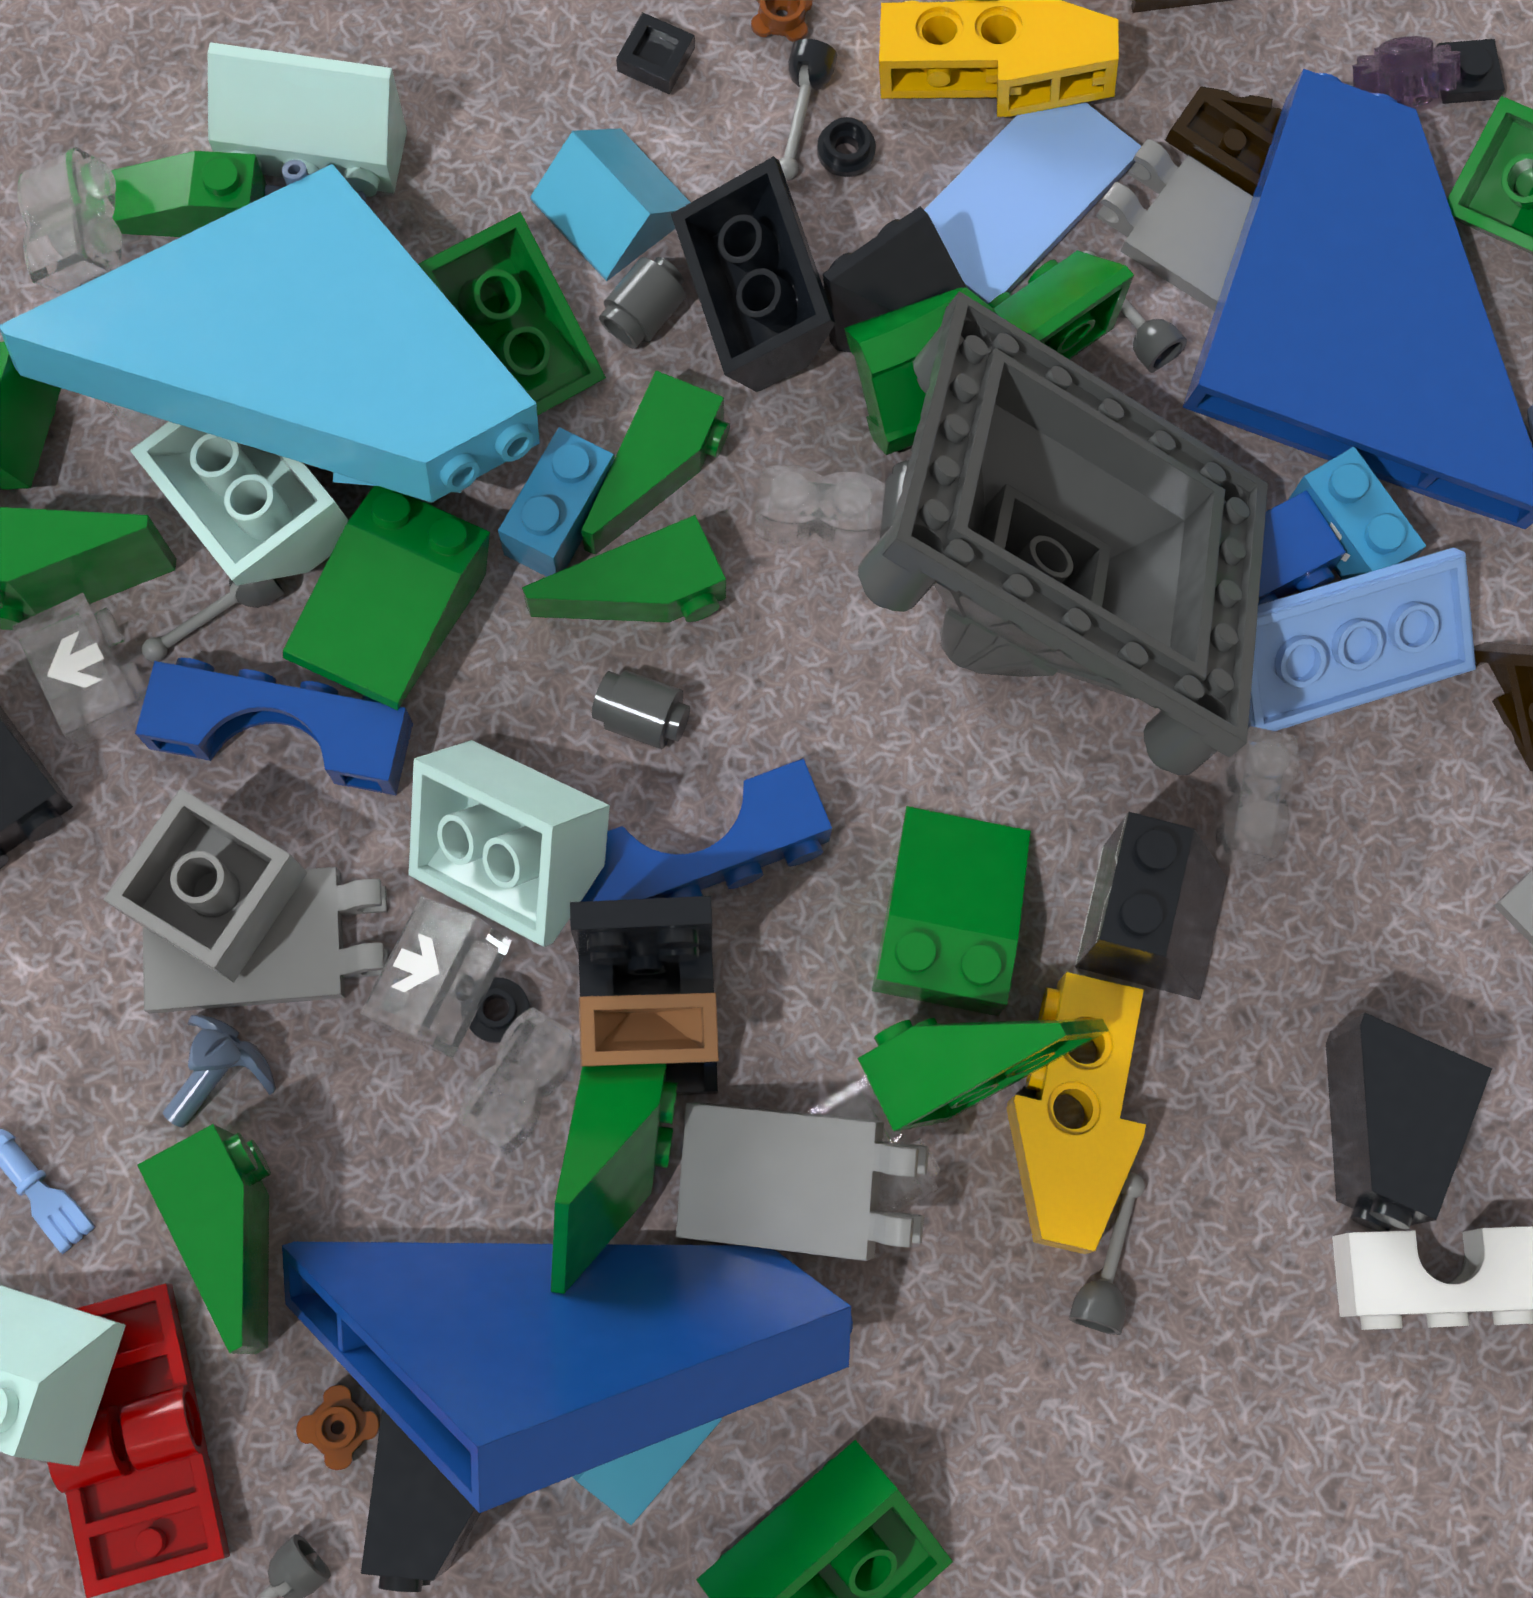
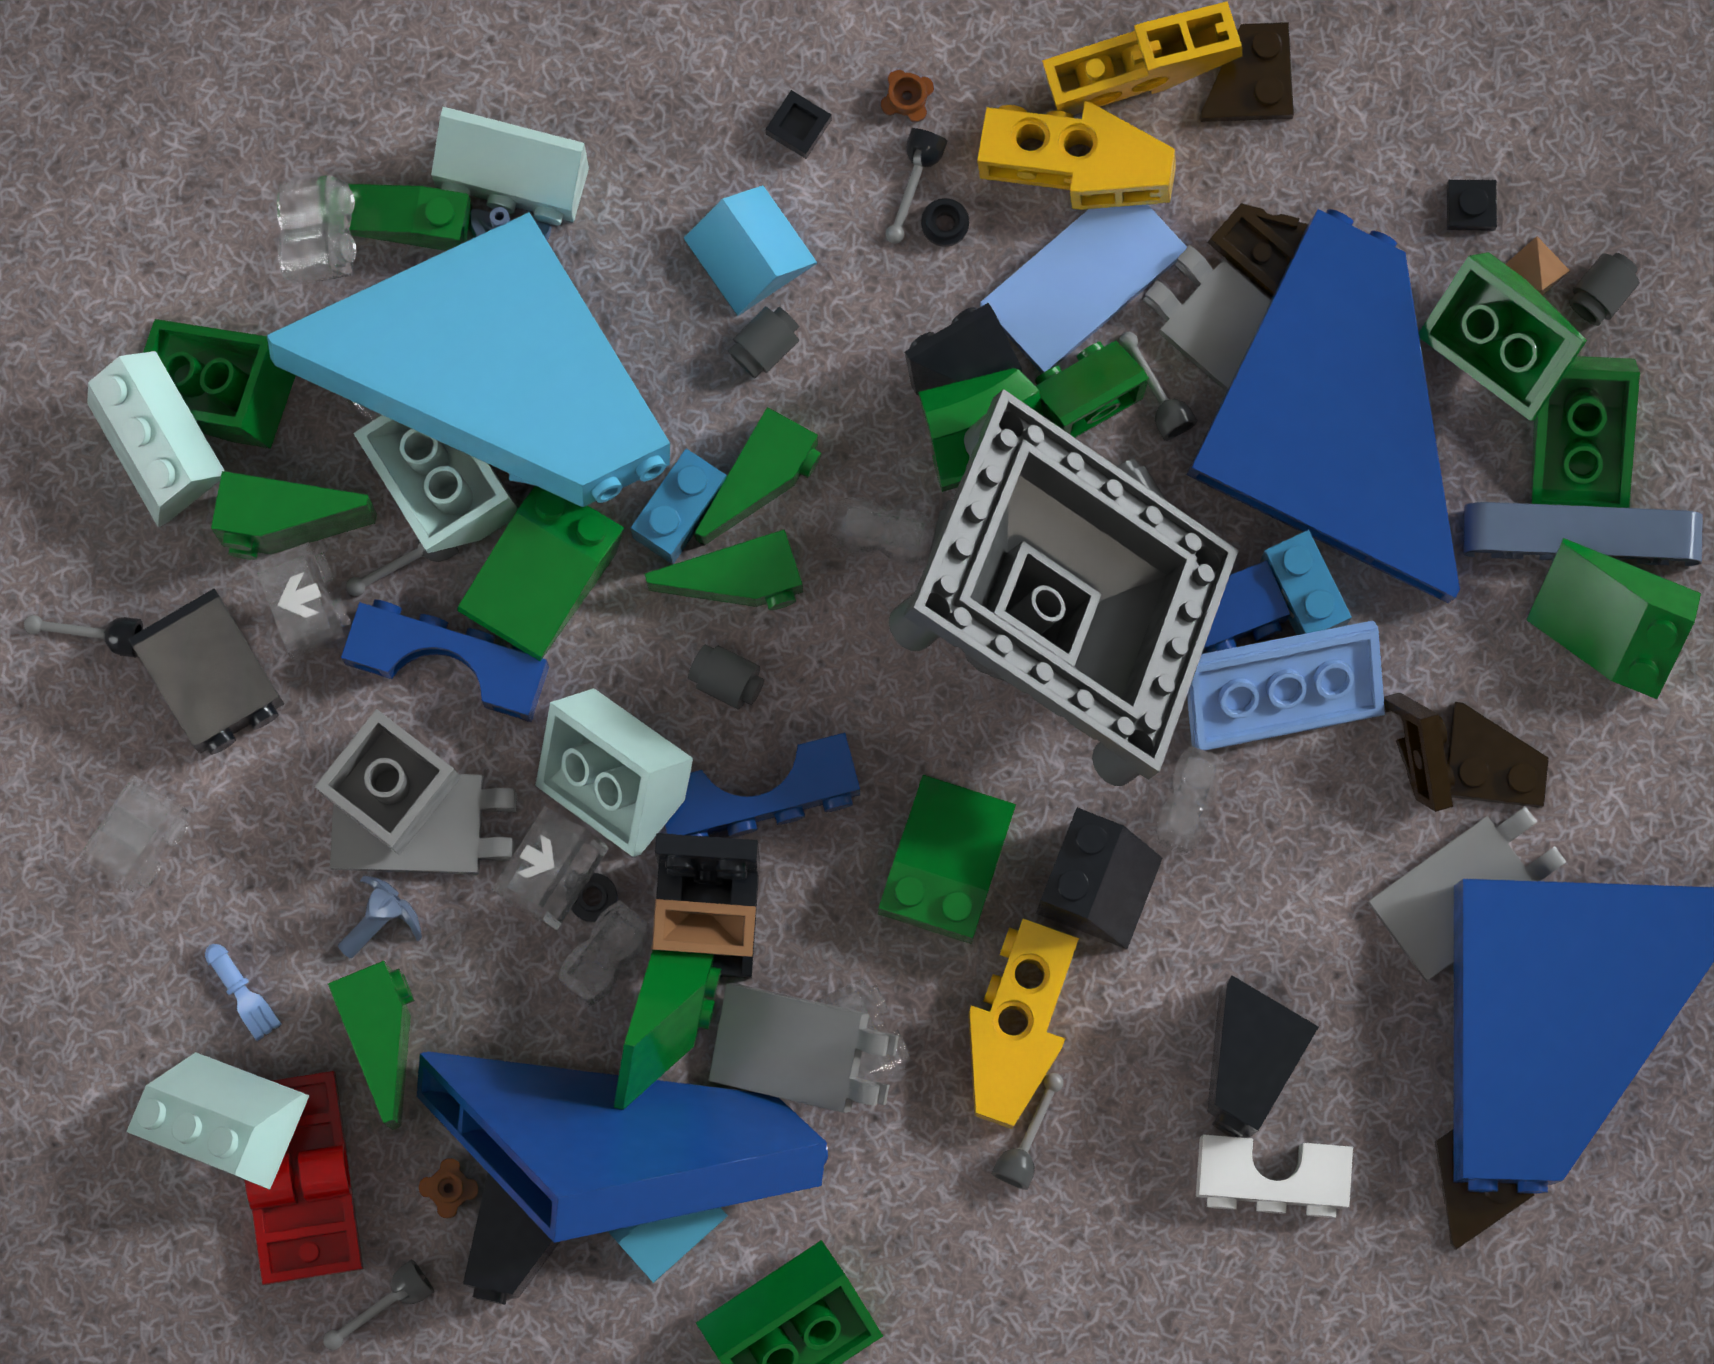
camera: 10 degrees right, 5 degrees up
green slope [418,211,606,416] -> none
black slope [671,156,836,392] -> none
green slope [858,1018,1109,1132] -> none
clear purple gear [1352,36,1460,108] -> none

